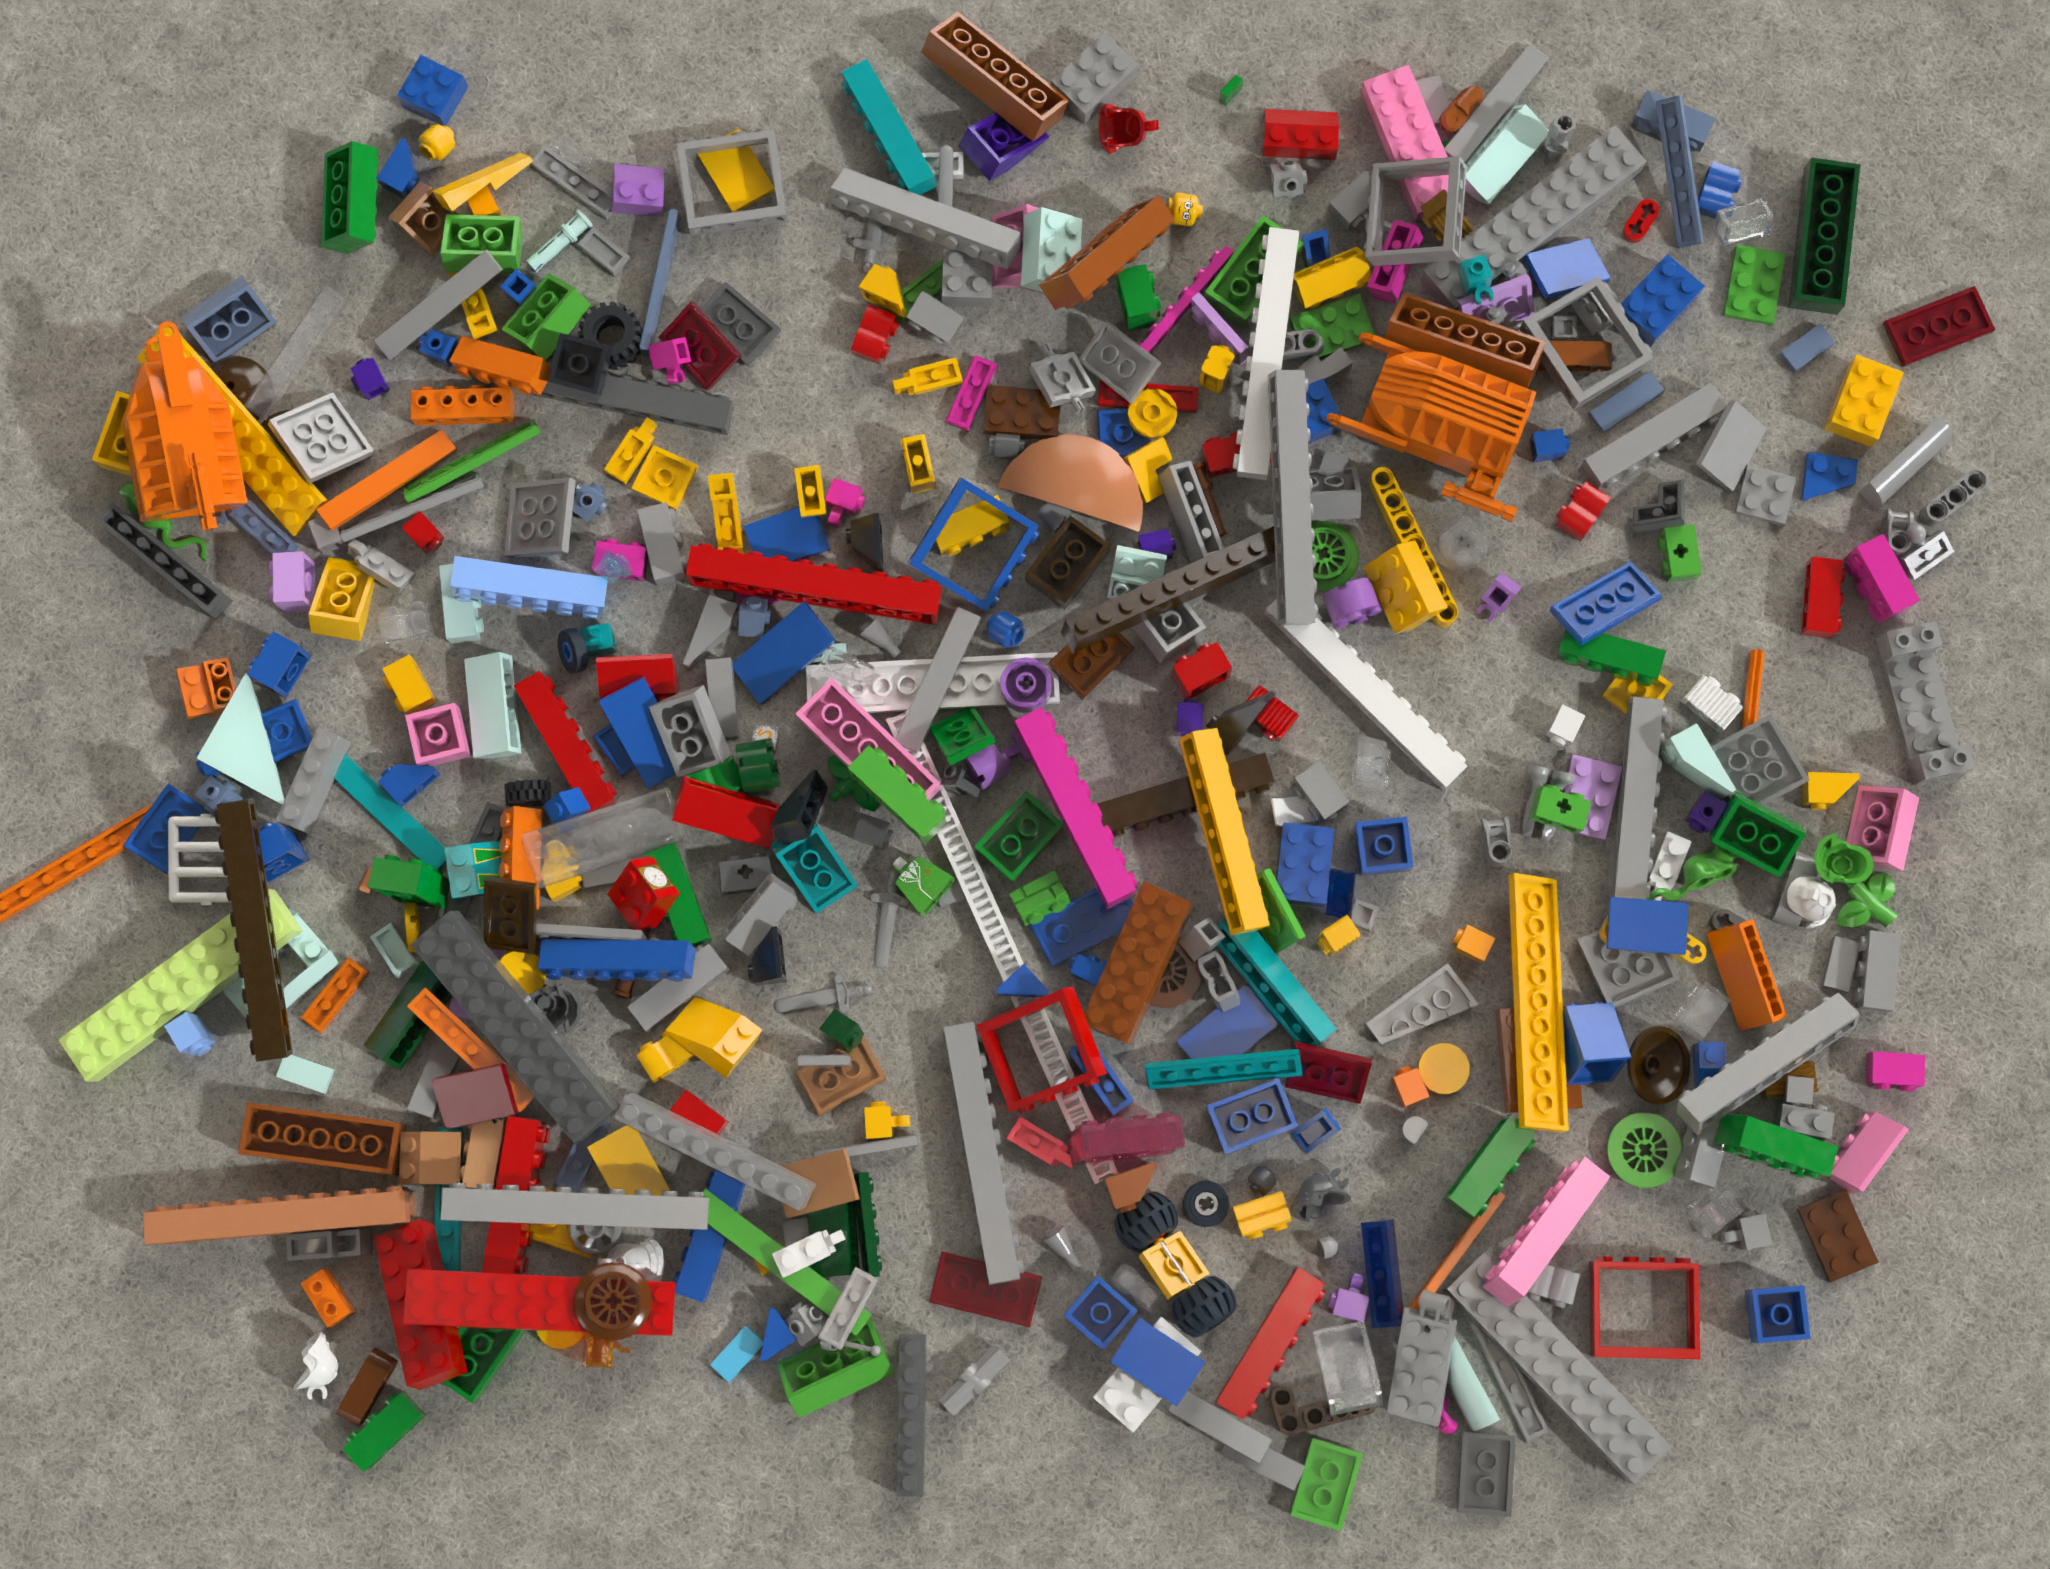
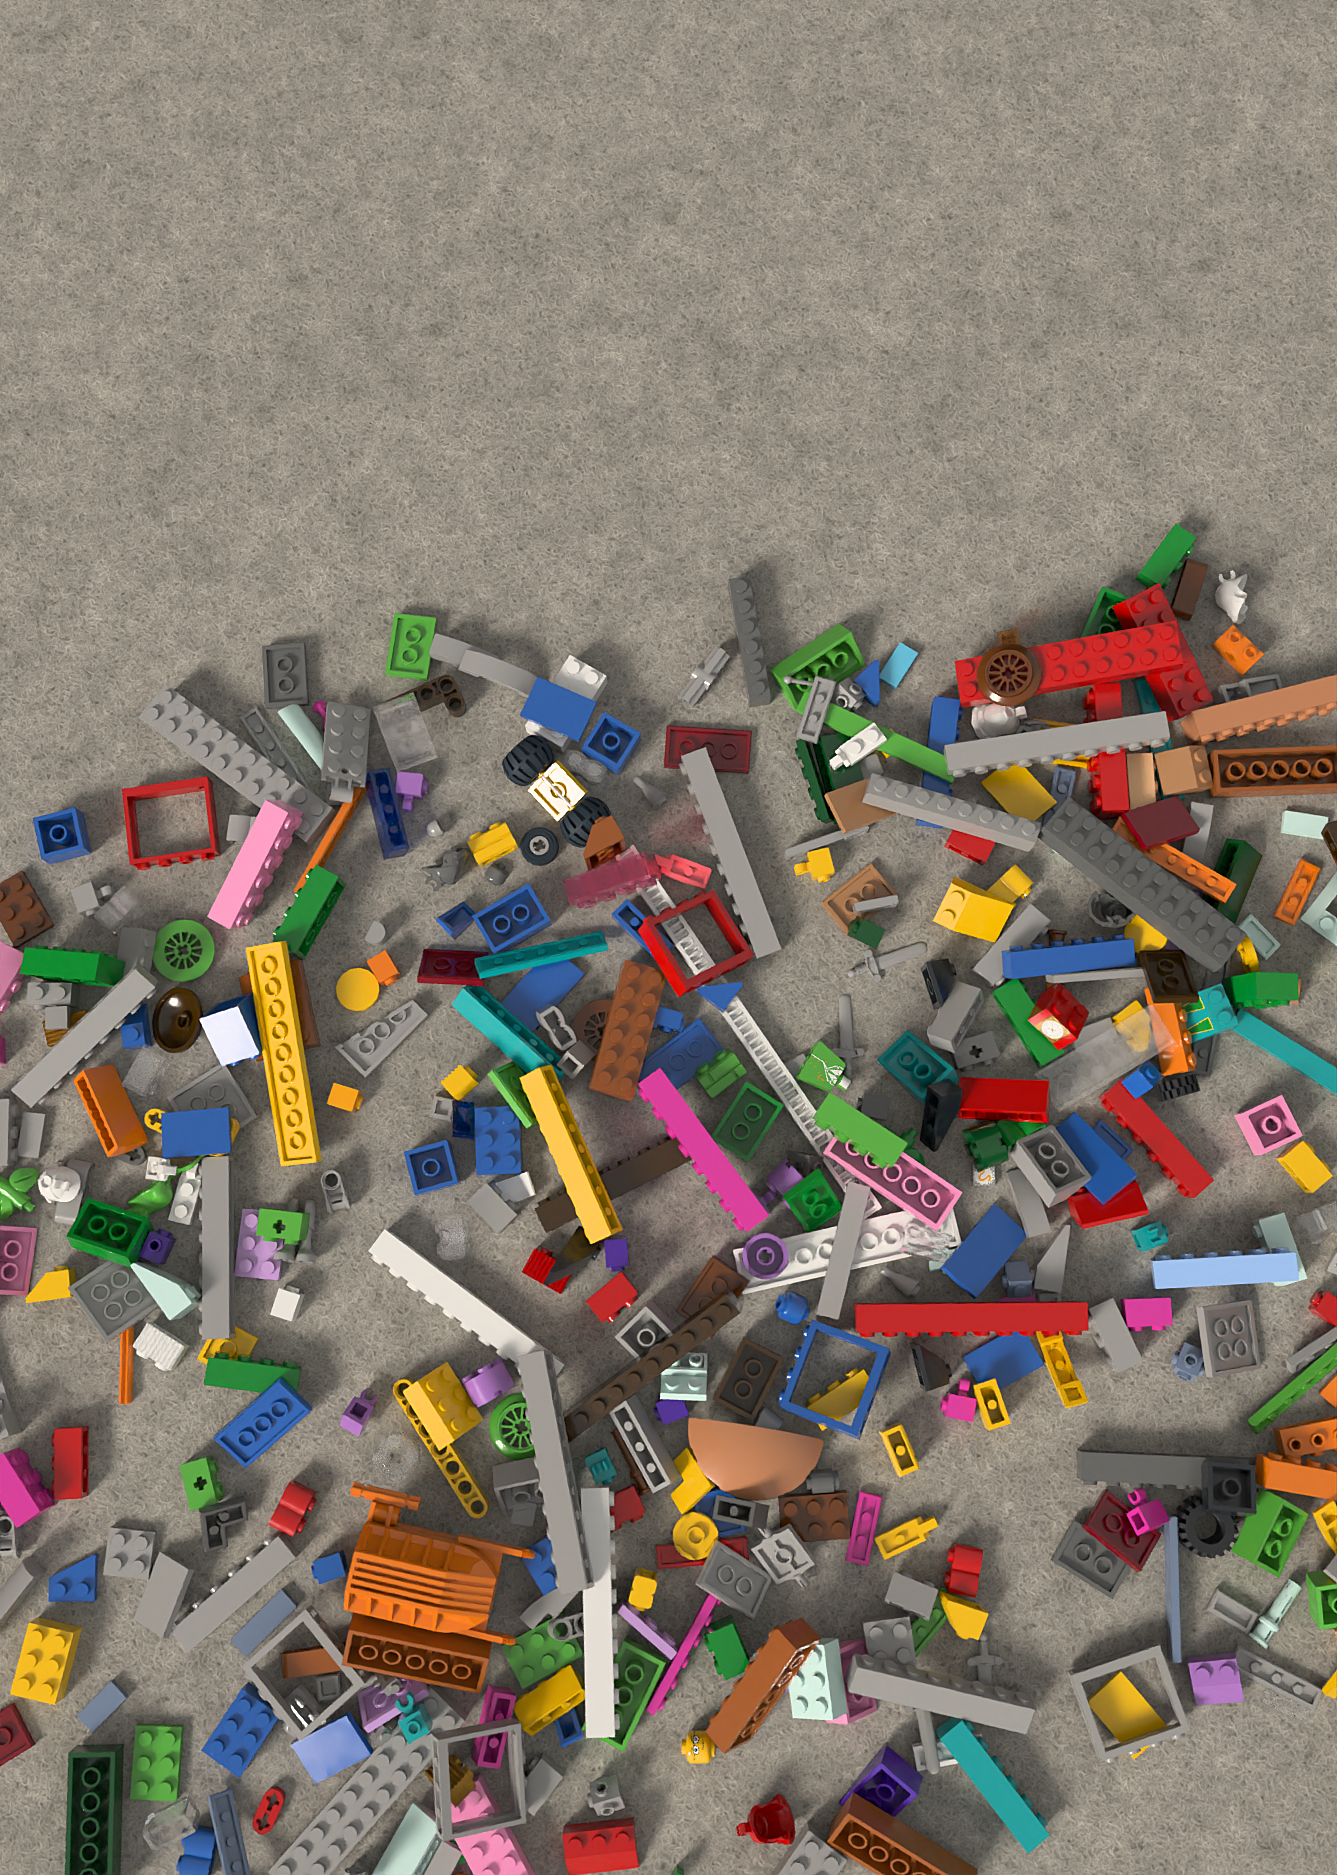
camera: 170 degrees right, 0 degrees up
blue slope [378,764,441,807] -> none
light aqua brick [464,652,522,758] -> none
blue brick [500,269,536,307] -> none
black bush [557,628,588,673] -> none
clear light blue bracket [594,550,632,585] -> none
yellow hinge [604,417,657,485] -> none
yellow tile [631,445,699,511] -> none
brick [1215,1267,1326,1419] -> none
bright green helmet [1814,833,1874,884] -> none
none -> white hinge [145,1156,177,1181]
none -> teal brick [584,1446,617,1485]
none -> dark grey brick [712,1495,770,1529]

